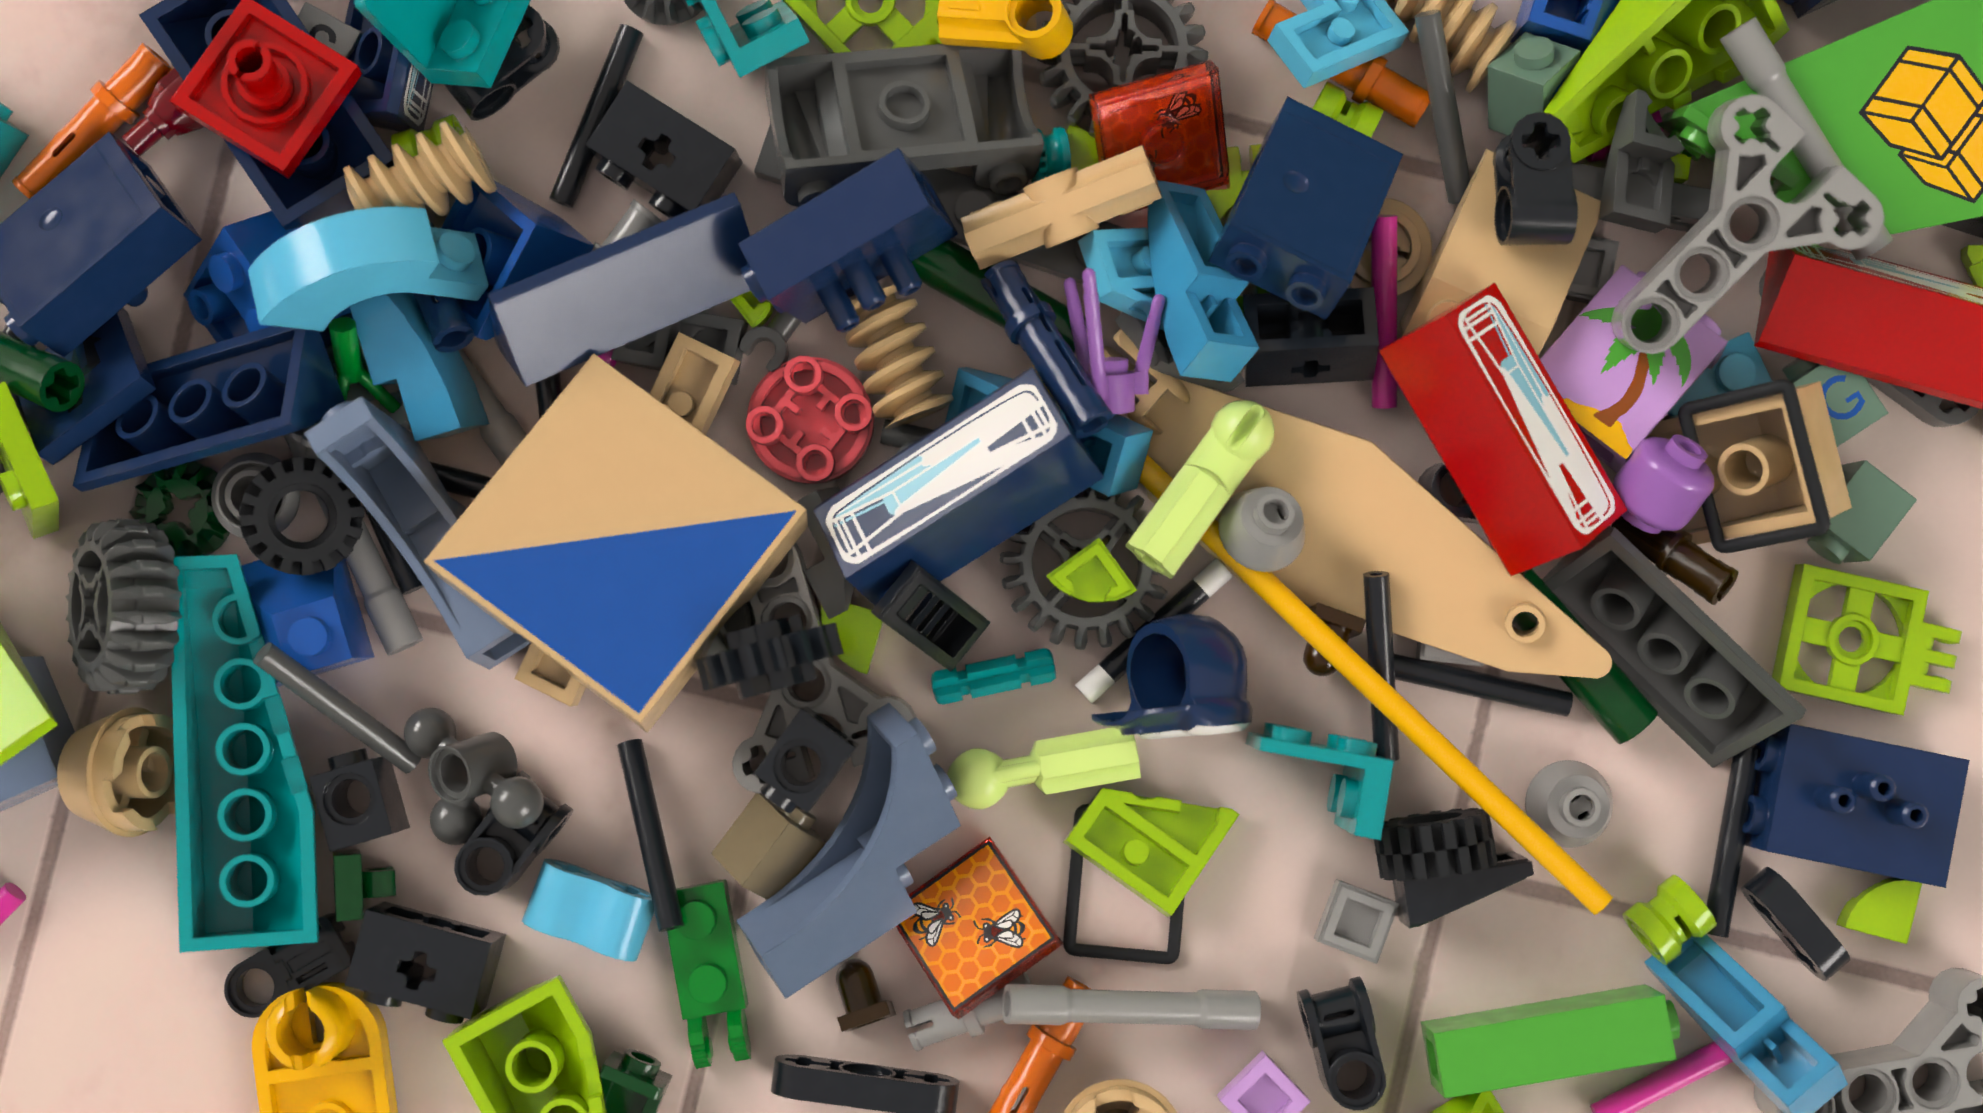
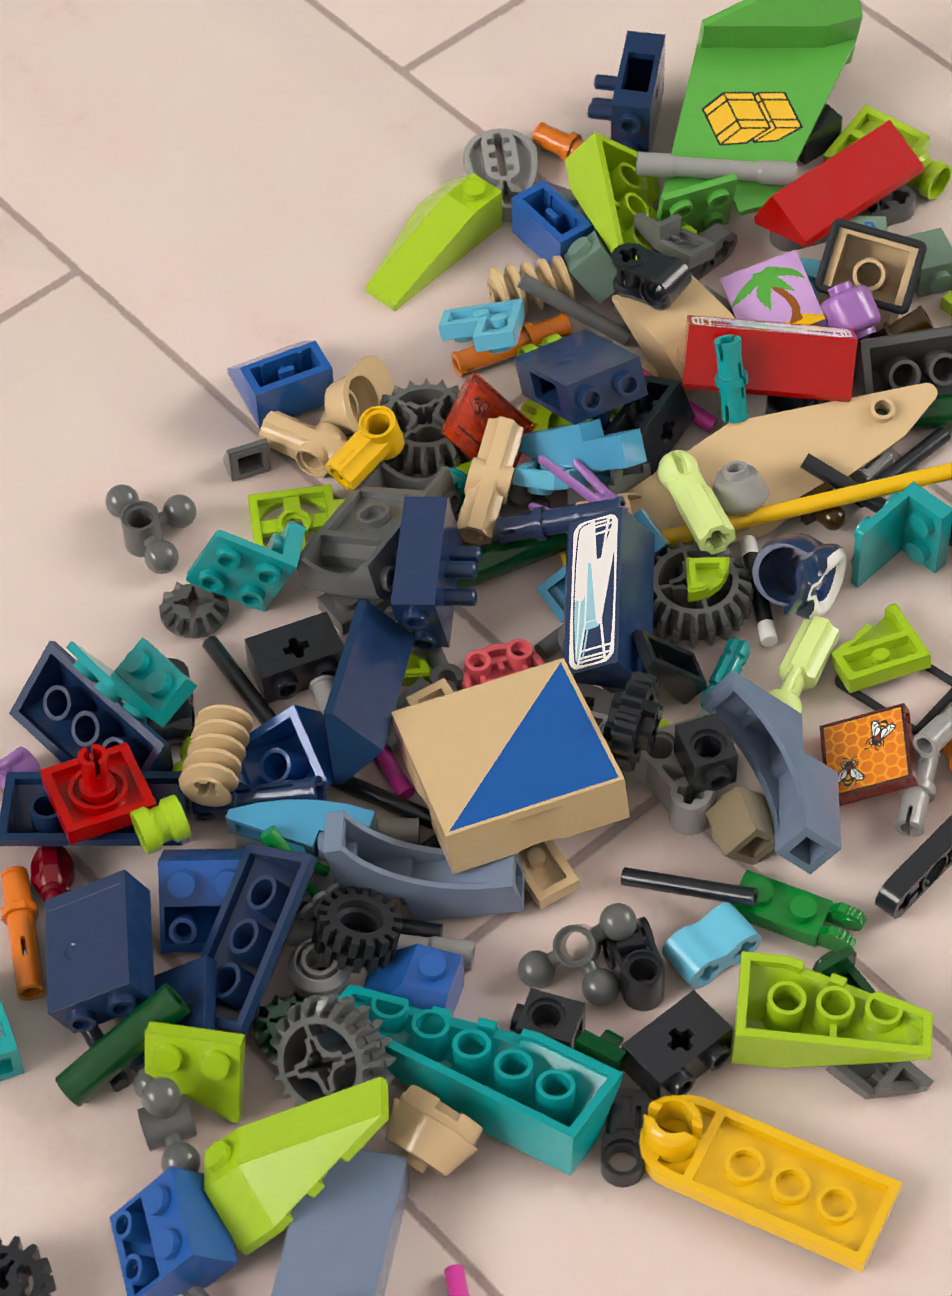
camera: 55 degrees left, 35 degrees down
medium azure arch [248,206,489,331] -> none
dark grey bar [253,642,422,773] -> none
dark brown piece [836,959,896,1032] -> none
tan piece [845,285,954,429] -> none
light grey beam [1611,94,1885,354] -> none
none -> lime wheel [130,794,192,855]
none -> teal pin [714,334,749,423]

